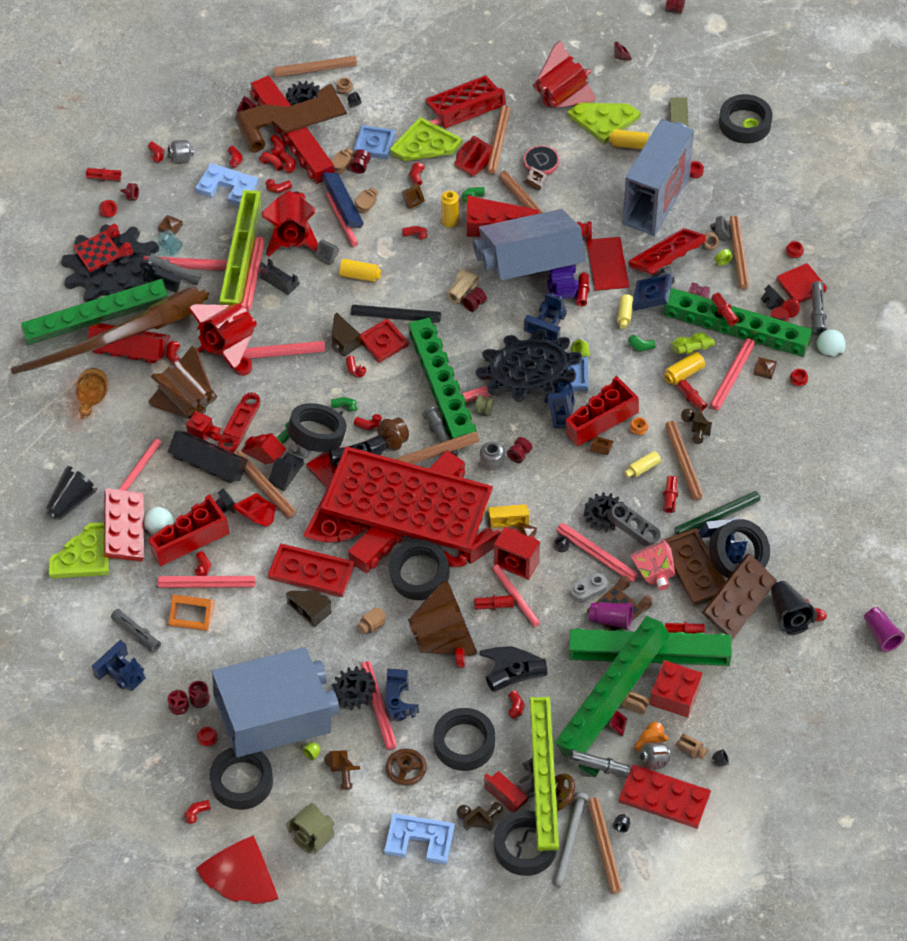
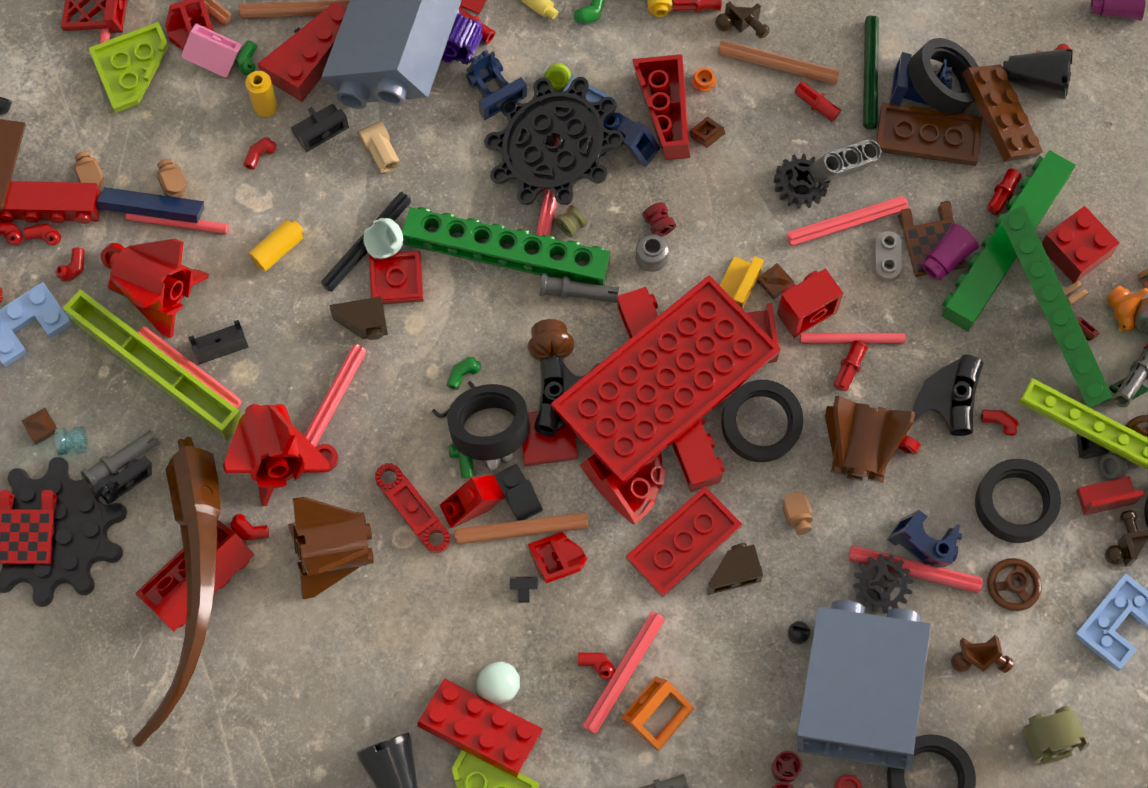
camera: 60 degrees left, 15 degrees up
green brick [21,279,168,346] -> none
clear orange piece [76,368,109,420] -> none
coral bar [118,439,161,491] -> none
coral axle [143,256,228,271] -> none
red wedge [148,494,230,567] -> none
black brick [168,431,248,483] -> none
red brick [186,411,222,441] -> none
red arm [259,152,283,171] -> none
lime hinge [302,742,320,760] -> none
dark grey tile [315,239,339,264] -> none
red arm [345,356,367,378] -> none
dark red wheel [349,149,371,174] -> none
medium blue tile [353,125,395,160] -> none
red arm [354,414,382,430] -> none
nougat axle [394,432,479,464] -> none
reddish brown tile [402,184,425,209] -> none
red arm [409,162,425,185] -> none
red arm [443,550,468,567] -> none
dark red wheel [462,287,487,312] -> none
black hinge [554,535,569,552] -> none
light yellow cylinder [624,451,661,478] -> none
coral torso [631,539,675,590] -> none
none -> bright pink panel [181,24,242,78]
none -> black panel [291,104,349,153]
none -> light aqua hair [364,218,403,259]

